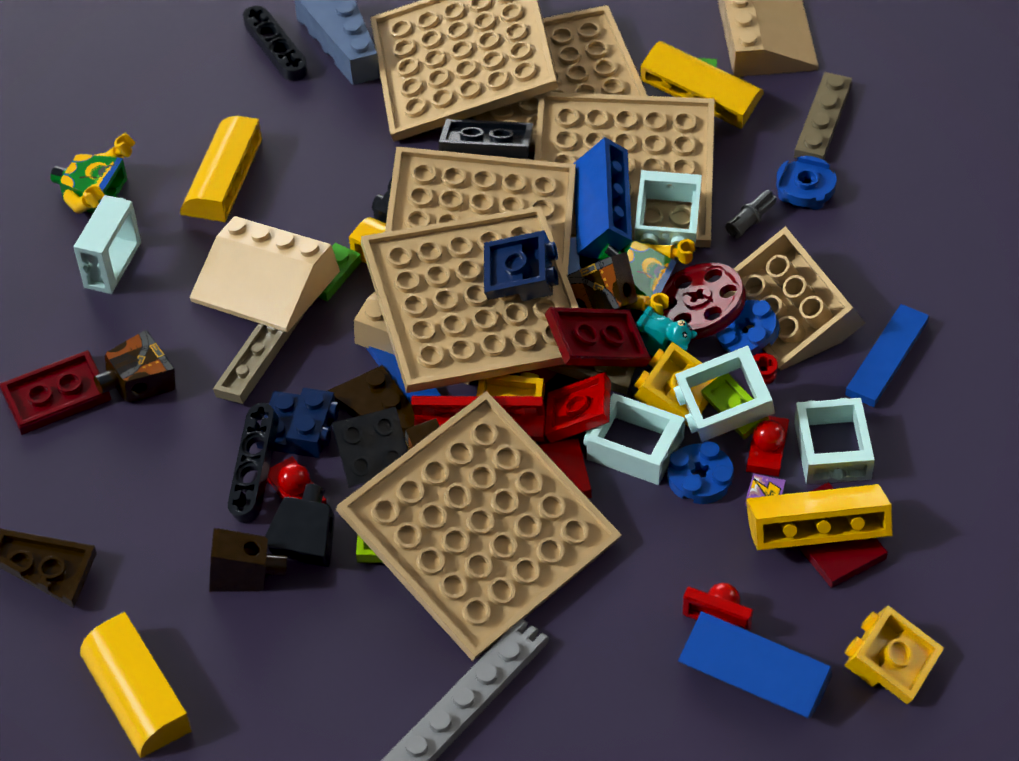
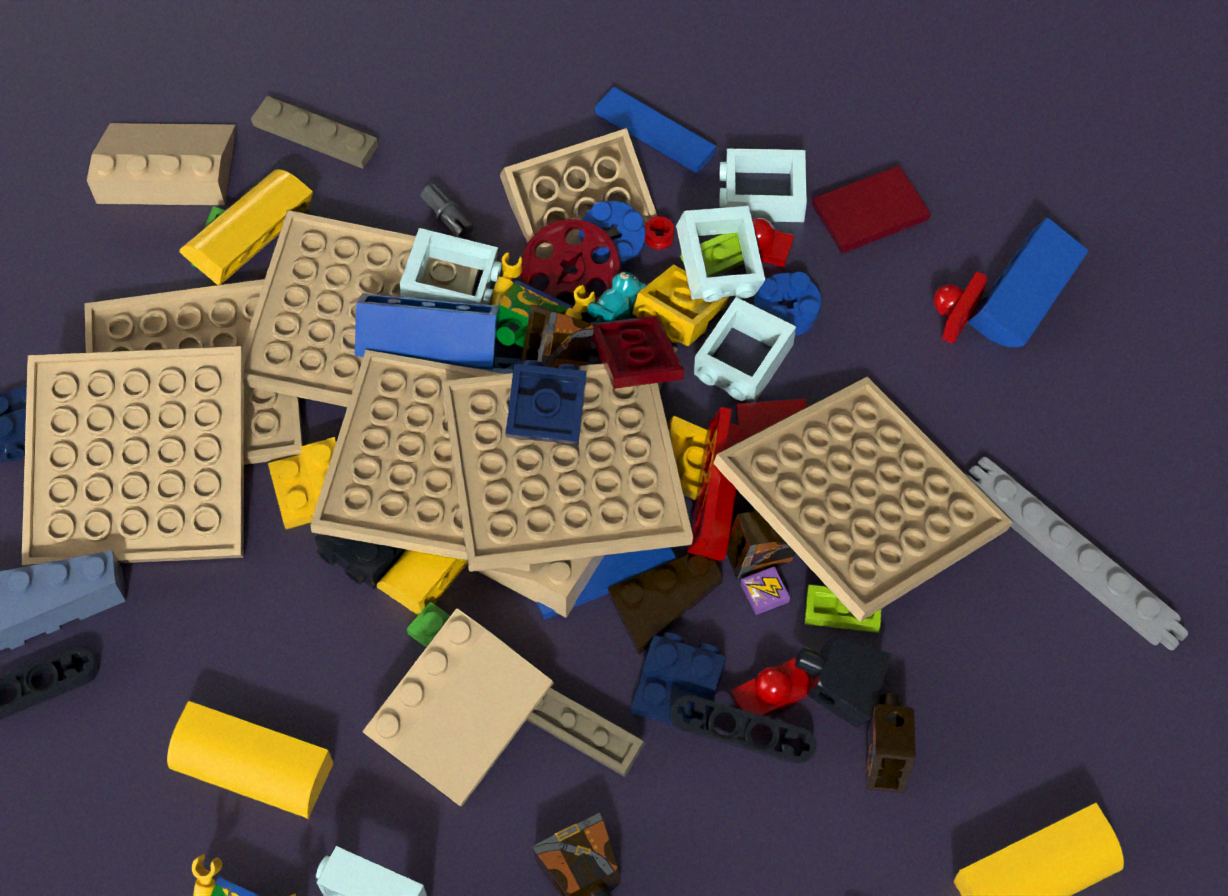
camera: 85 degrees left, 10 degrees up
black plate [332,407,408,488] -> none
black plate [439,119,533,159] -> none
red tile [545,372,611,443] -> none
tile [745,473,786,506] -> none
yellow brick [746,484,892,550] -> none
blue plate [776,156,837,210] -> none
yellow plate [844,605,944,704] -> none

